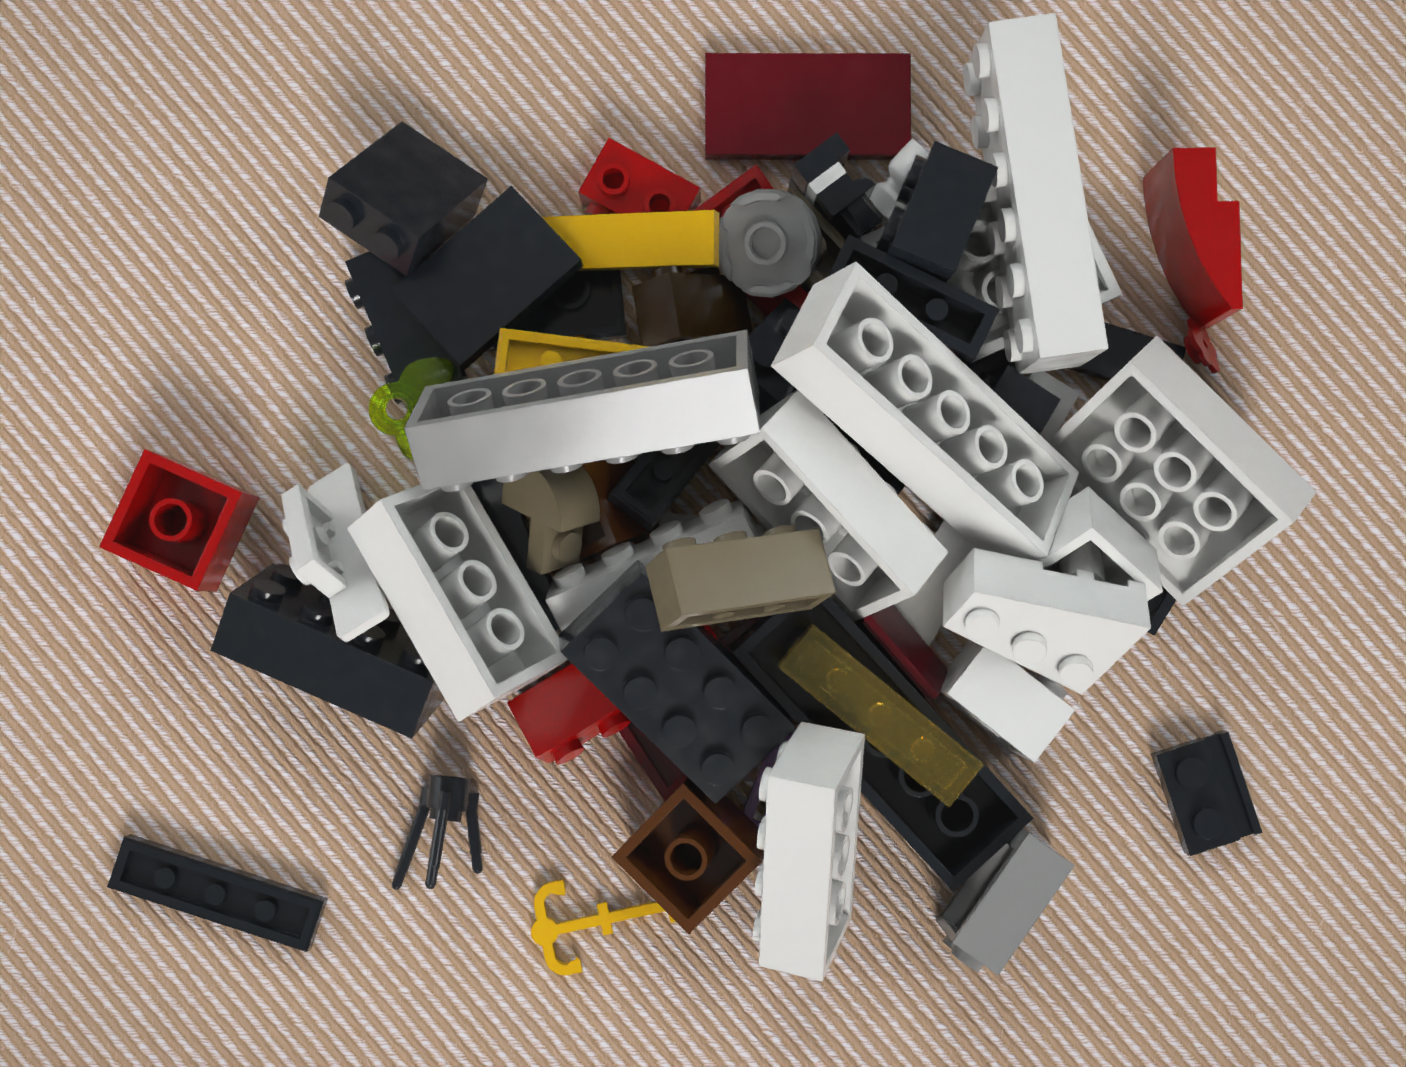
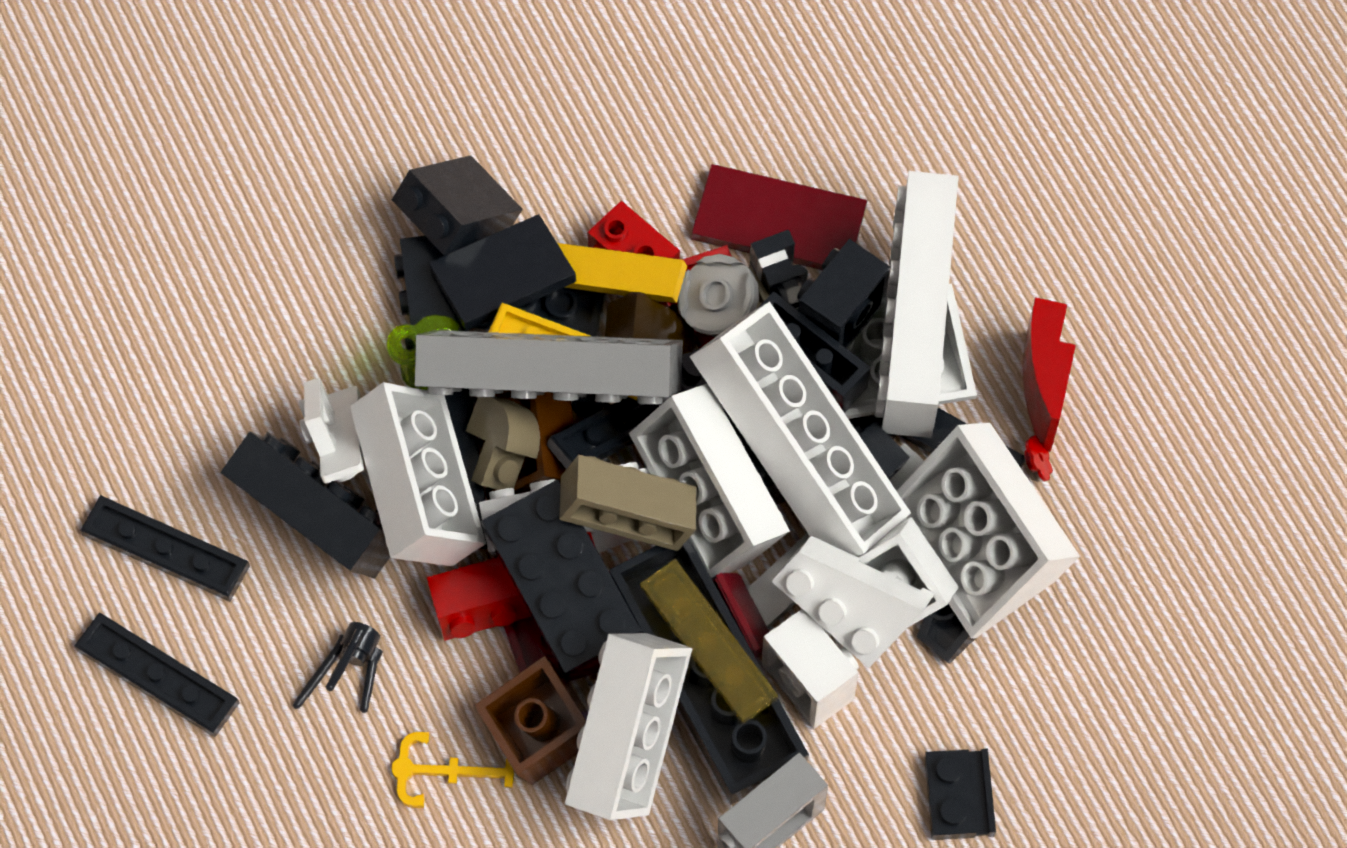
camera: 15 degrees right, 20 degrees down
red brick [99,449,260,592] -> none
none -> black tile [80,495,250,602]

